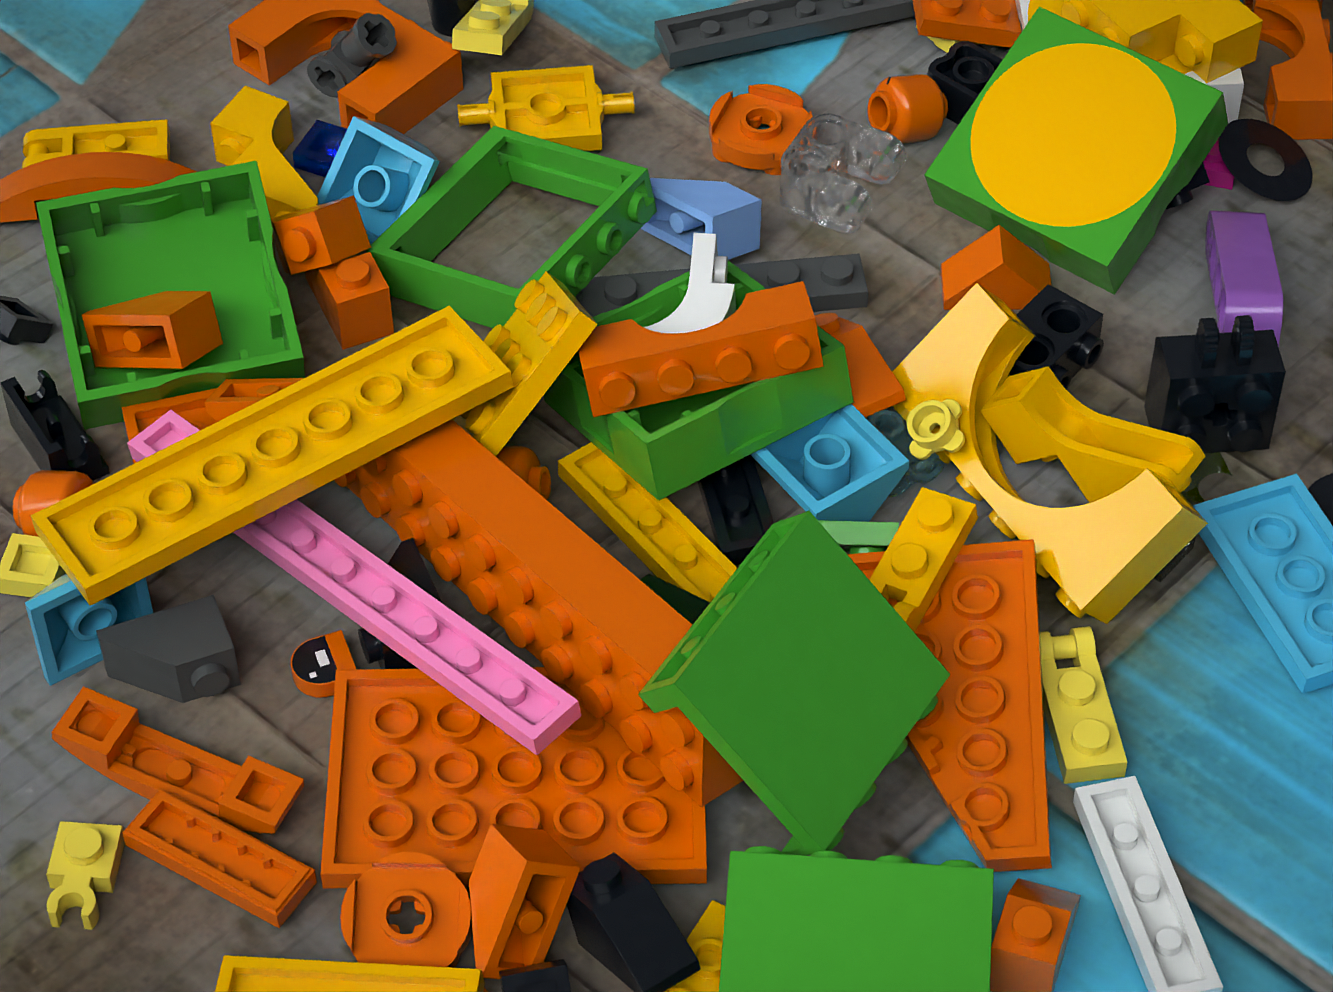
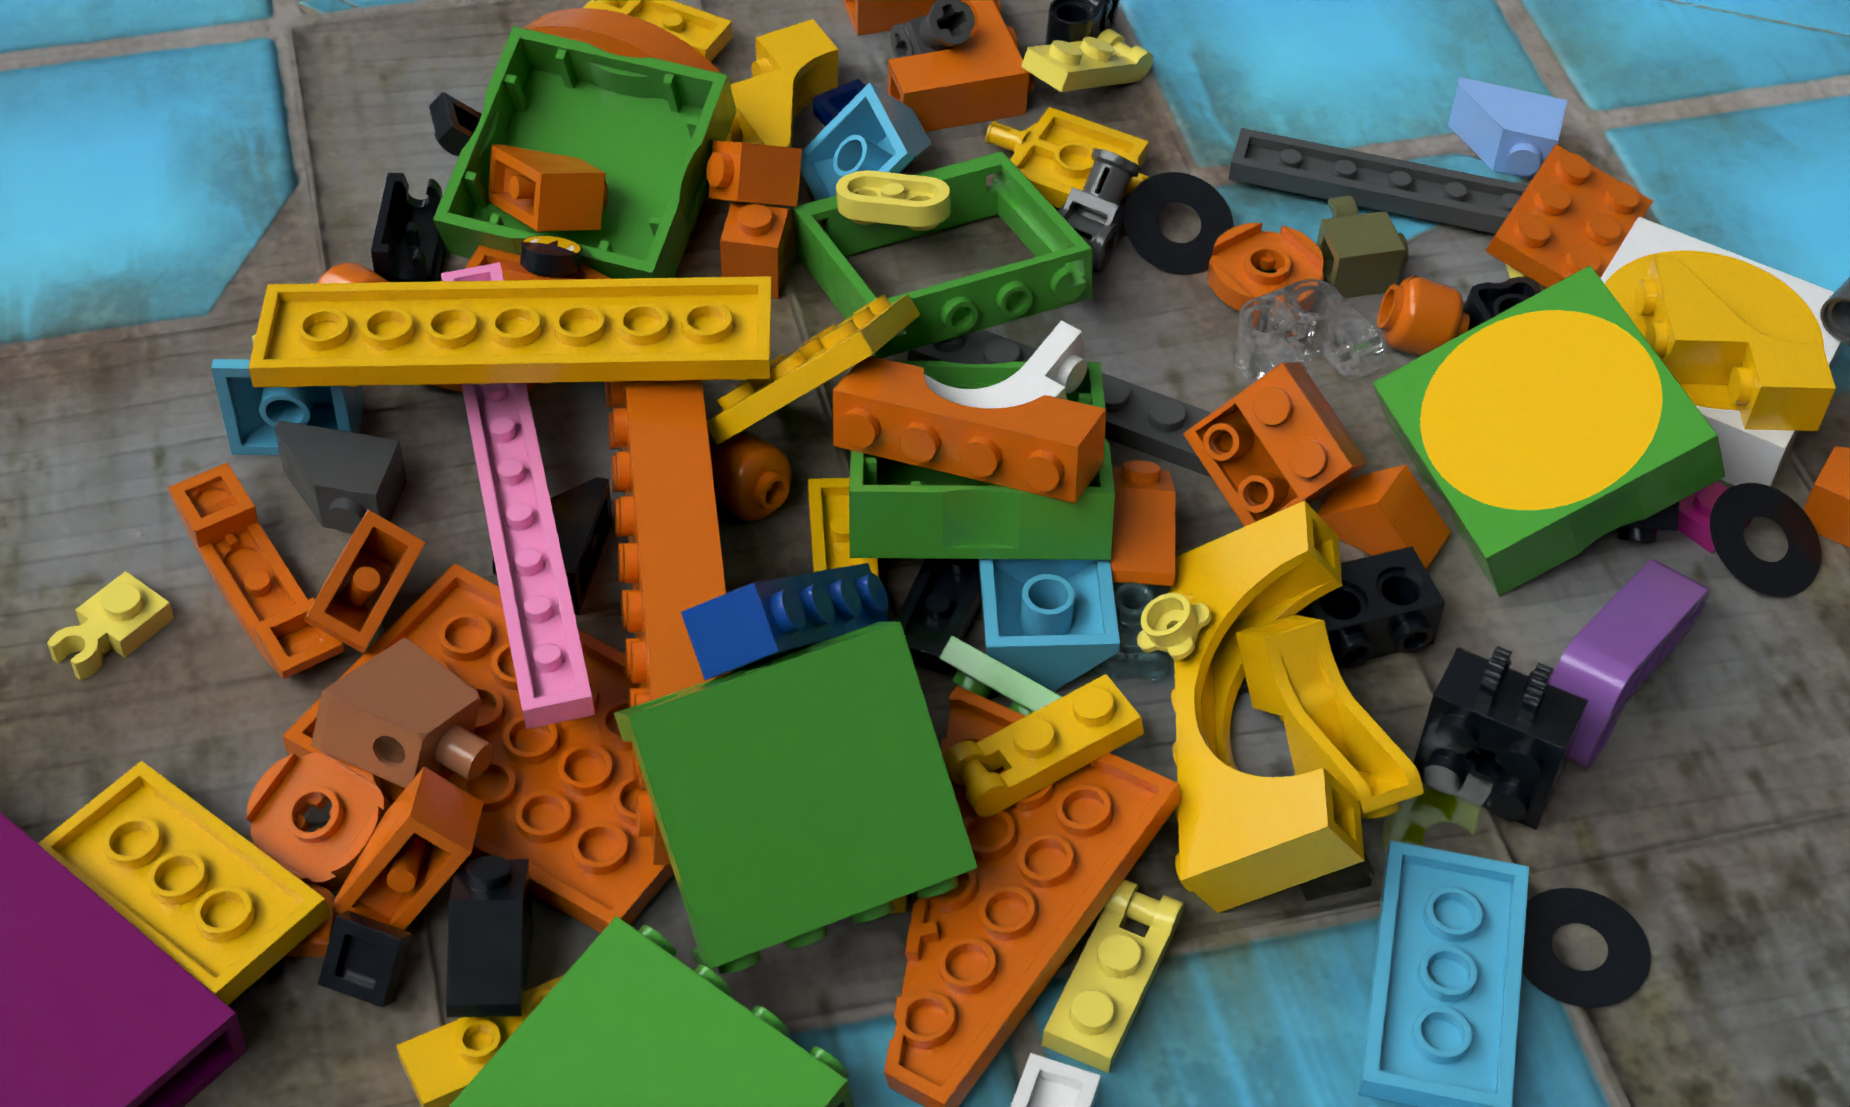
camera: 30 degrees right, 0 degrees up
orange plate [122,788,317,928] -> none
tile [291,630,356,698] -> none
light blue slope [641,178,762,260] -> none
none -> orange slope [304,510,426,653]
none -> nougat torso [311,638,494,788]
none -> black tile [520,236,582,278]
none -> blue brick [681,563,889,680]
none -> light yellow plate [836,170,951,231]
none -> dark grey connector [1058,148,1141,271]
none -> black piece [1124,172,1234,274]
none -> orange slope [1183,362,1369,527]
none -> olive brick [1317,195,1409,300]

